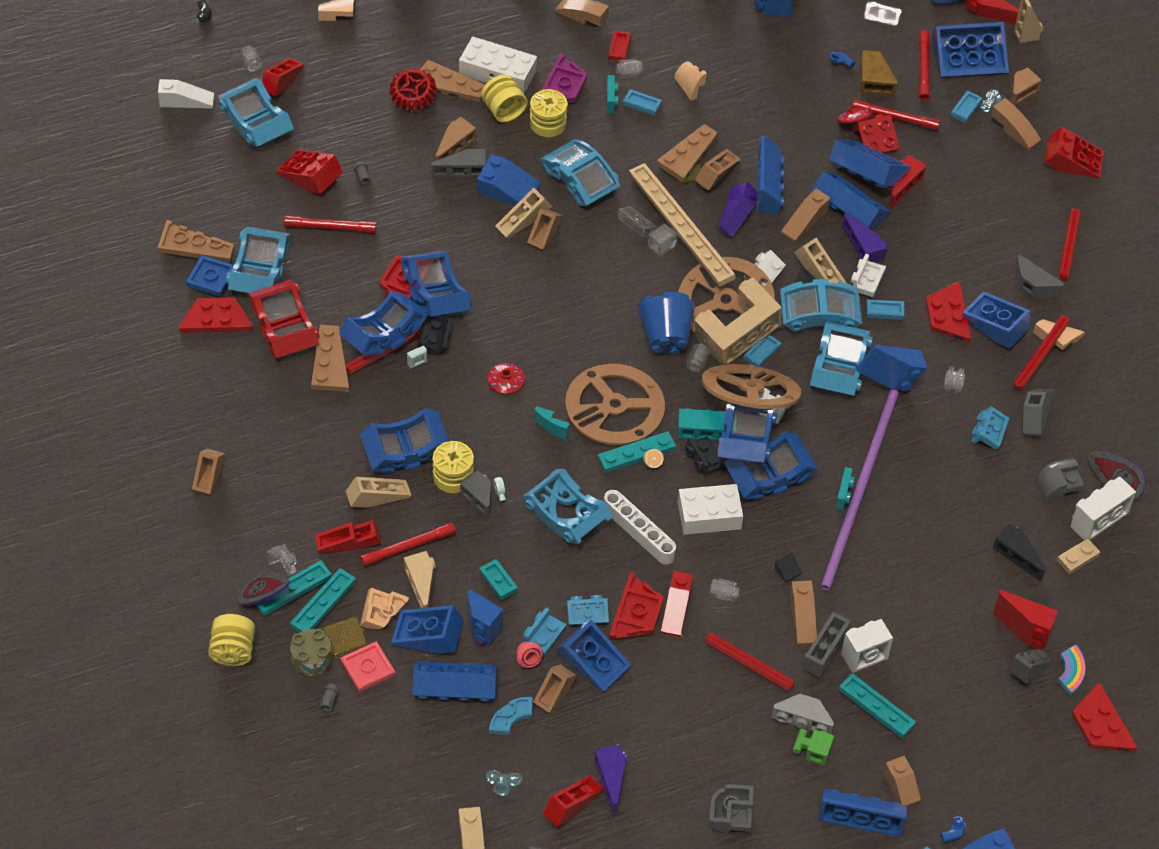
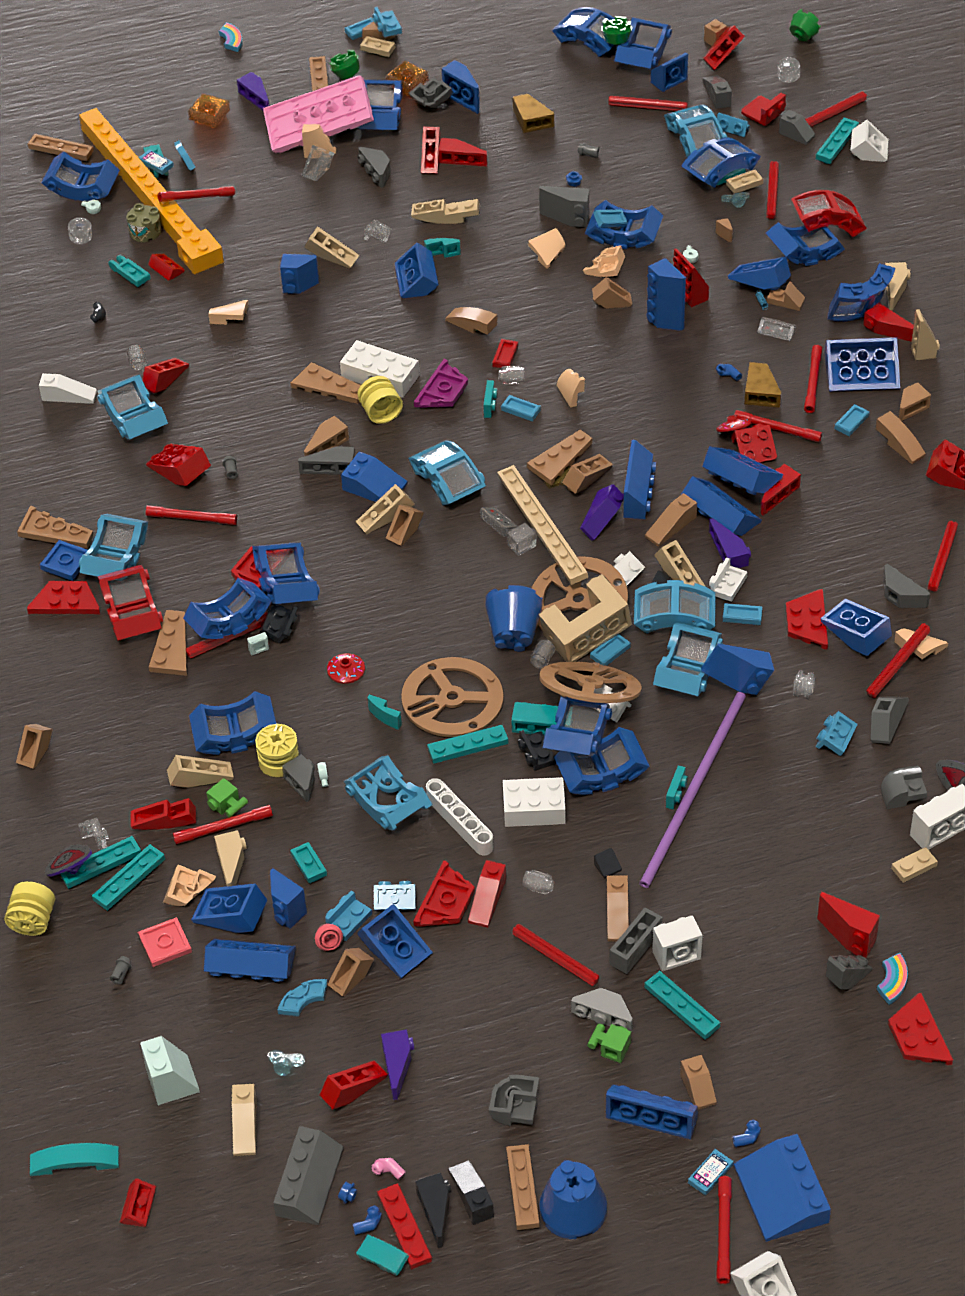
camera: 10 degrees right, 5 degrees down
olive brick [290,629,332,677] -> none
clear yellow piece [323,617,367,657] -> none
red gear [389,67,437,113] -> none
light yellow wheel [530,89,568,137] -> none
light nougat tile [643,449,664,468] -> none
clear light blue piece [979,89,1005,112] -> none
black slope [993,523,1046,582] -> none
none -> light aqua slope [140,1036,200,1105]
none -> bright green brick [206,778,248,817]

